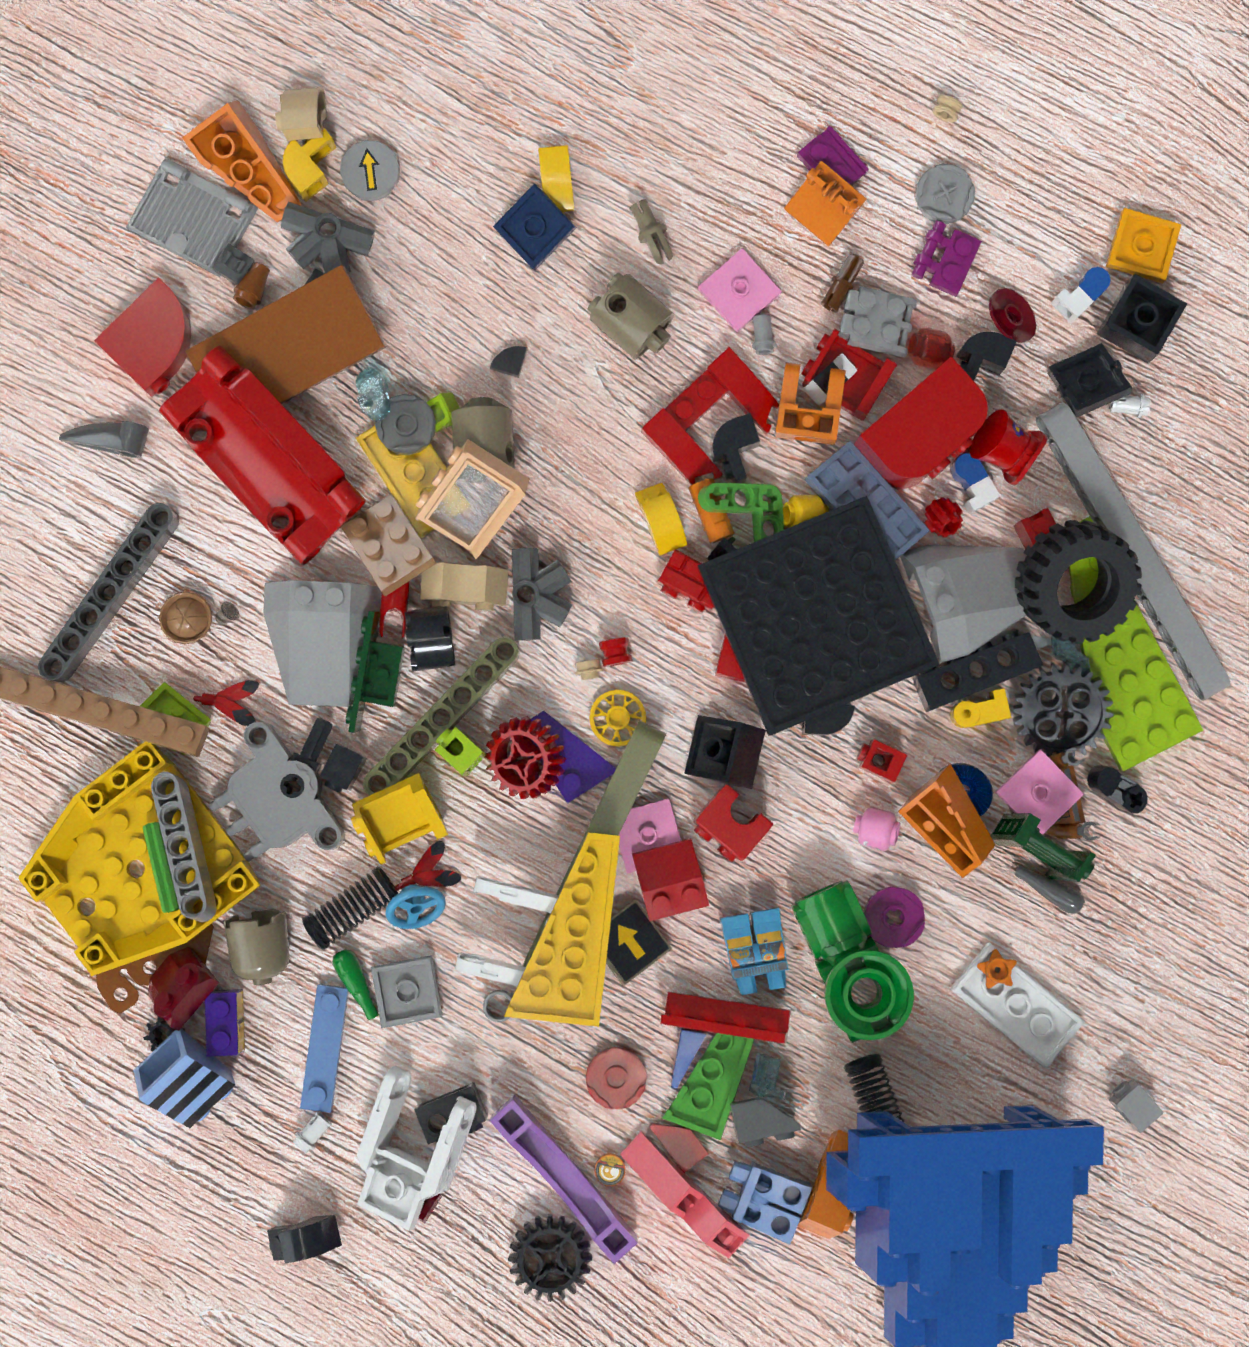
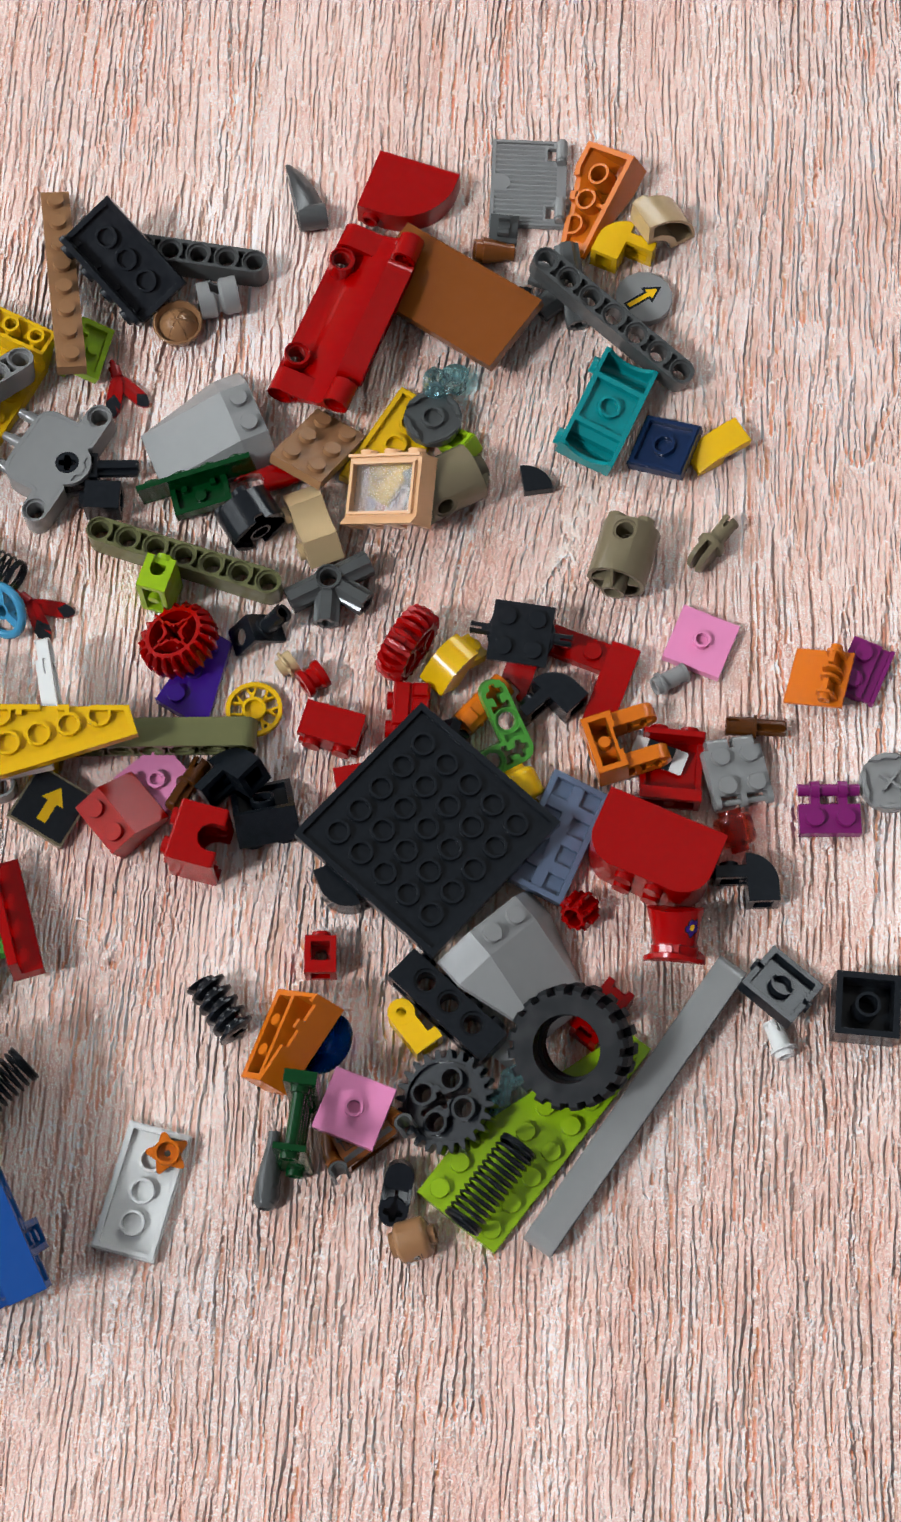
camera: 70 degrees right, 15 degrees down
clear smoke piece [215,601,239,625] -> none
yellow panel [351,773,448,865] -> none
dark azure hips [719,908,789,995] -> none
green piece [791,881,914,1043] -> none
bright pink head [853,807,901,851] -> none
magenta plate [864,886,925,948] -> none
leg [951,453,1000,515] -> none
dark red dish [989,288,1037,343] -> none
leg [1050,267,1111,324] -> none
light grey brick [1109,1080,1164,1133] -> none
none -> black bracket [59,196,187,326]
none -> reddish brown axle [165,756,210,812]
none -> black piece [187,974,252,1045]
none -> black brick [194,748,272,807]
none -> light grey wheel [195,275,242,320]
none -> black bracket [228,604,291,656]
none -> red brick [297,699,368,759]
none -> red gear [375,604,439,682]
none -> medium nougat head [388,1216,439,1264]
none -> black piece [445,1132,536,1236]
none -> black plate [470,599,574,669]
none -> dark grey beam [529,247,695,392]
none -> teal piece [552,346,659,476]

